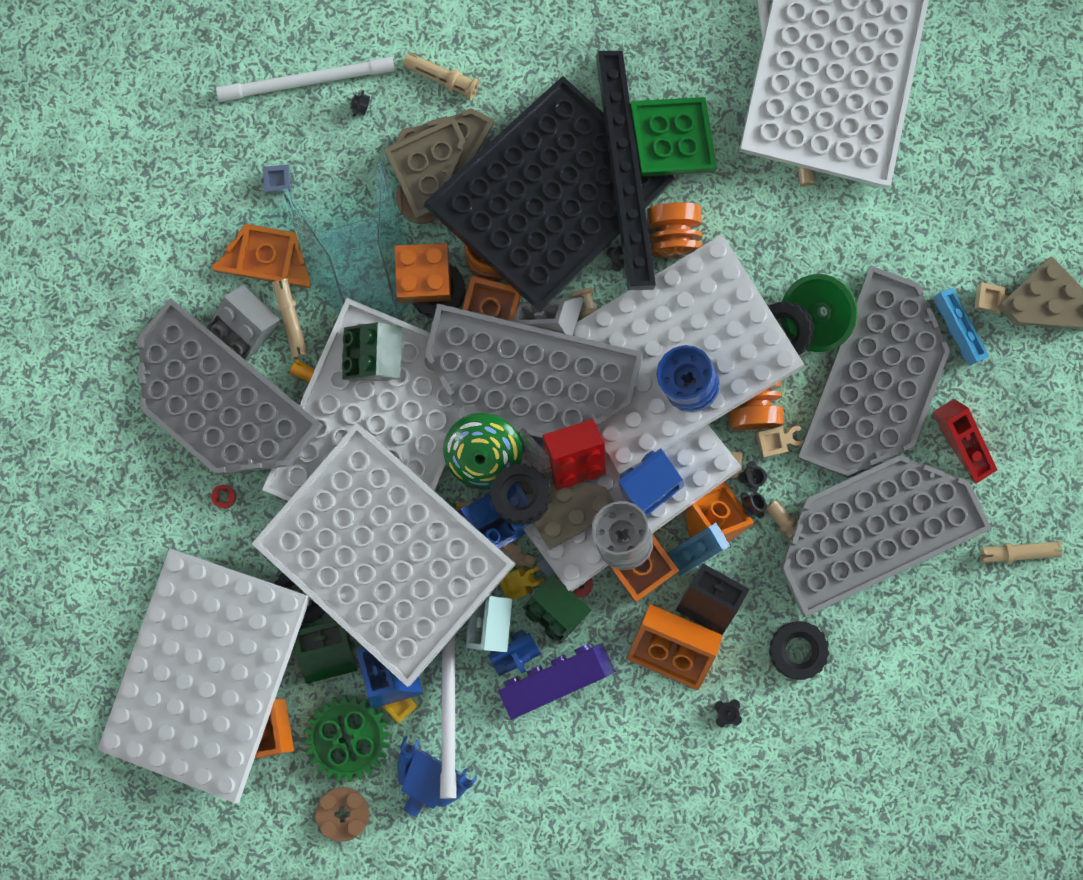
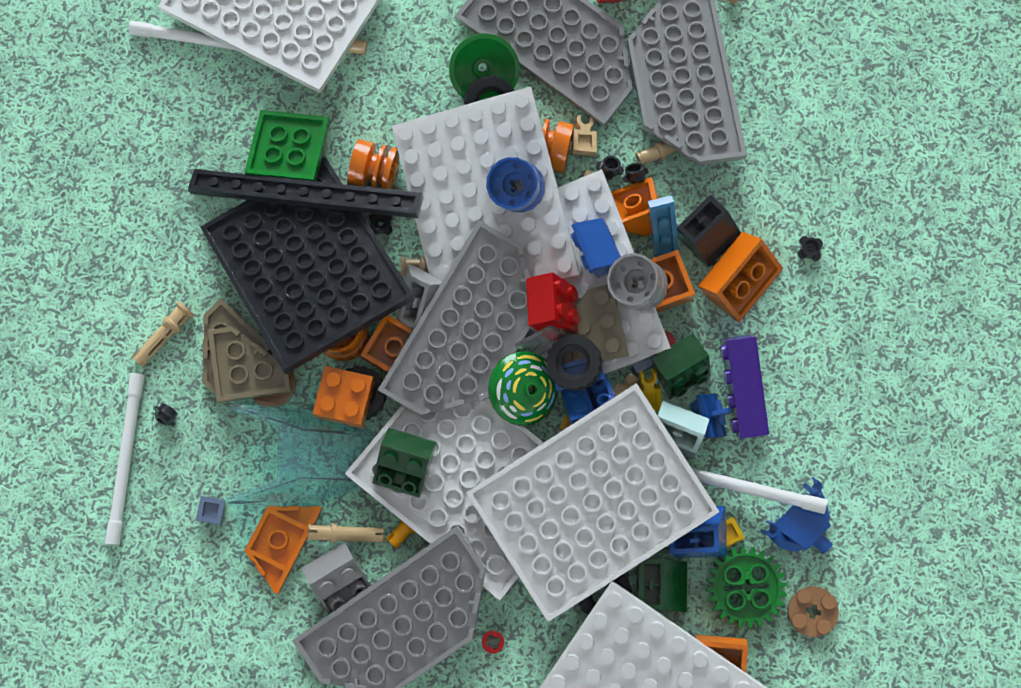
camera: 75 degrees left, 5 degrees down
black tyre [769,621,830,680] -> none

